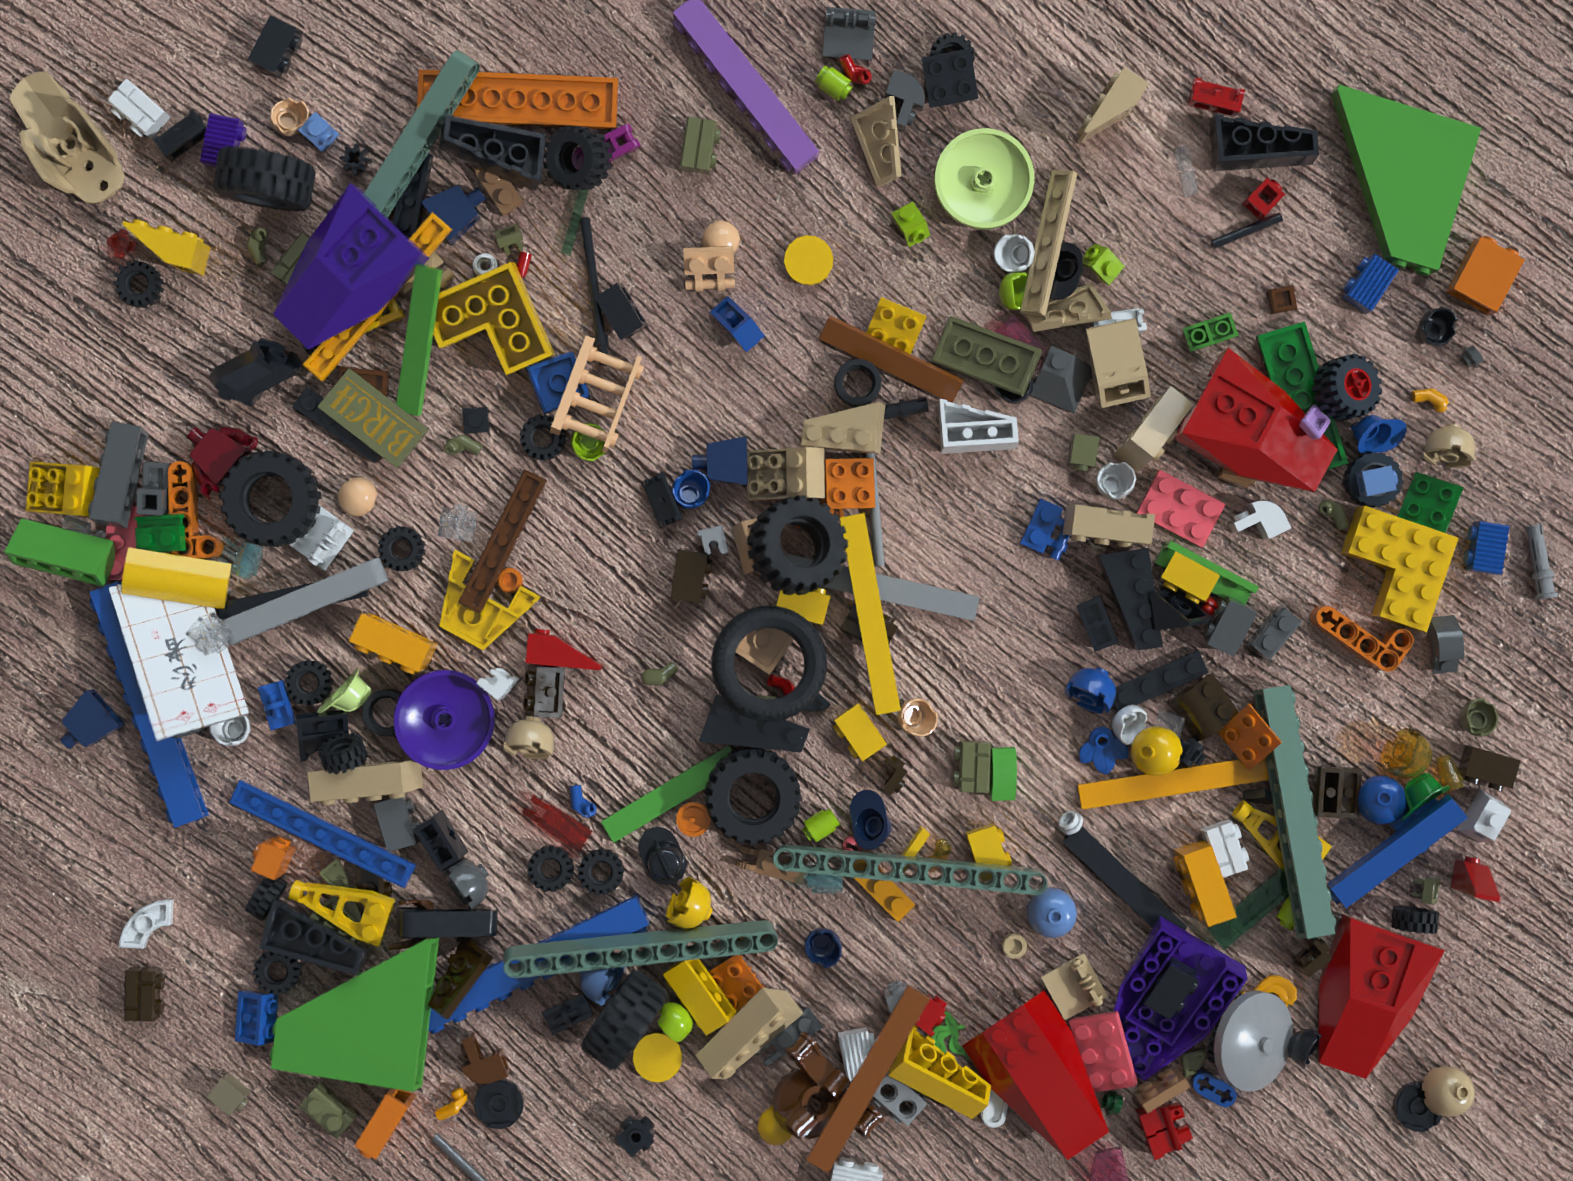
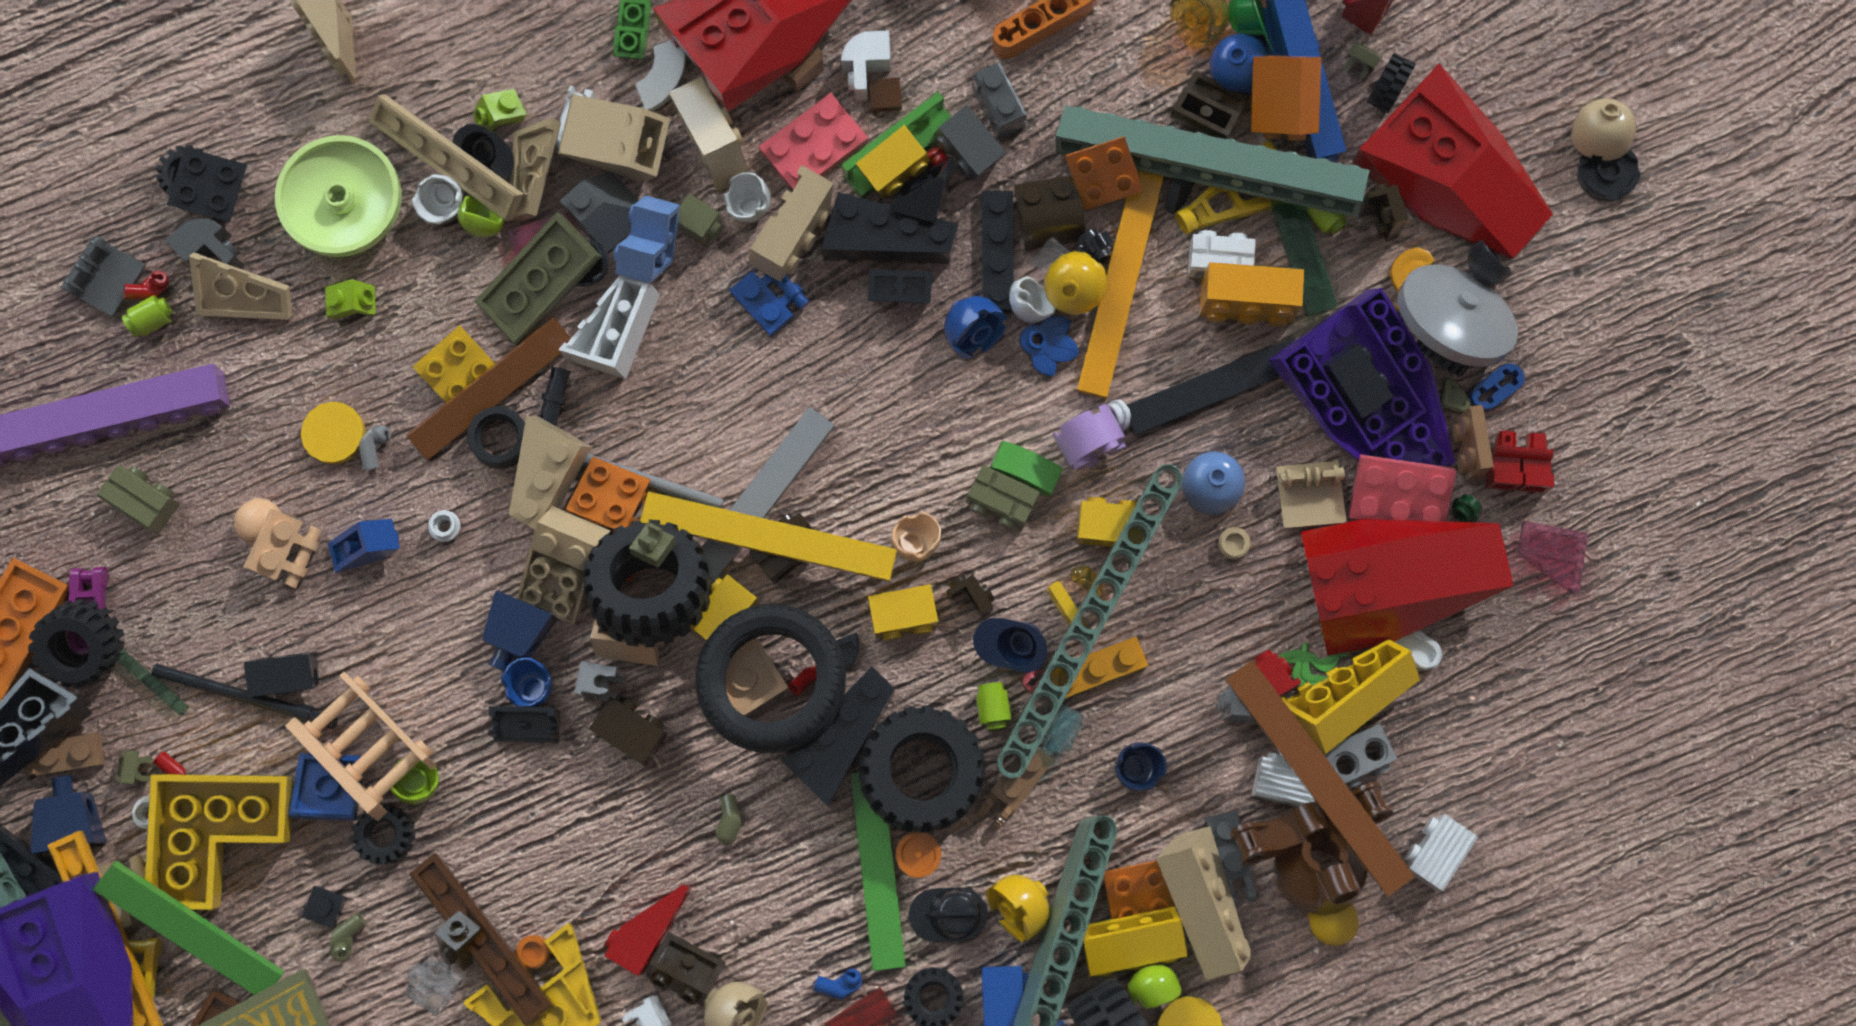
camera: 65 degrees left, 10 degrees down
none -> light grey arm [359,425,391,470]
none -> white plate [428,510,461,542]
none -> dark brown bracket [434,911,481,971]
none -> medium blue brick [613,195,680,284]
none -> olive tile [629,523,676,568]
none -> white tile [635,40,686,112]
none -> reddish brown tile [869,78,902,112]
none -> lavender brick [1052,404,1126,472]
none -> orange brick [1251,56,1322,140]

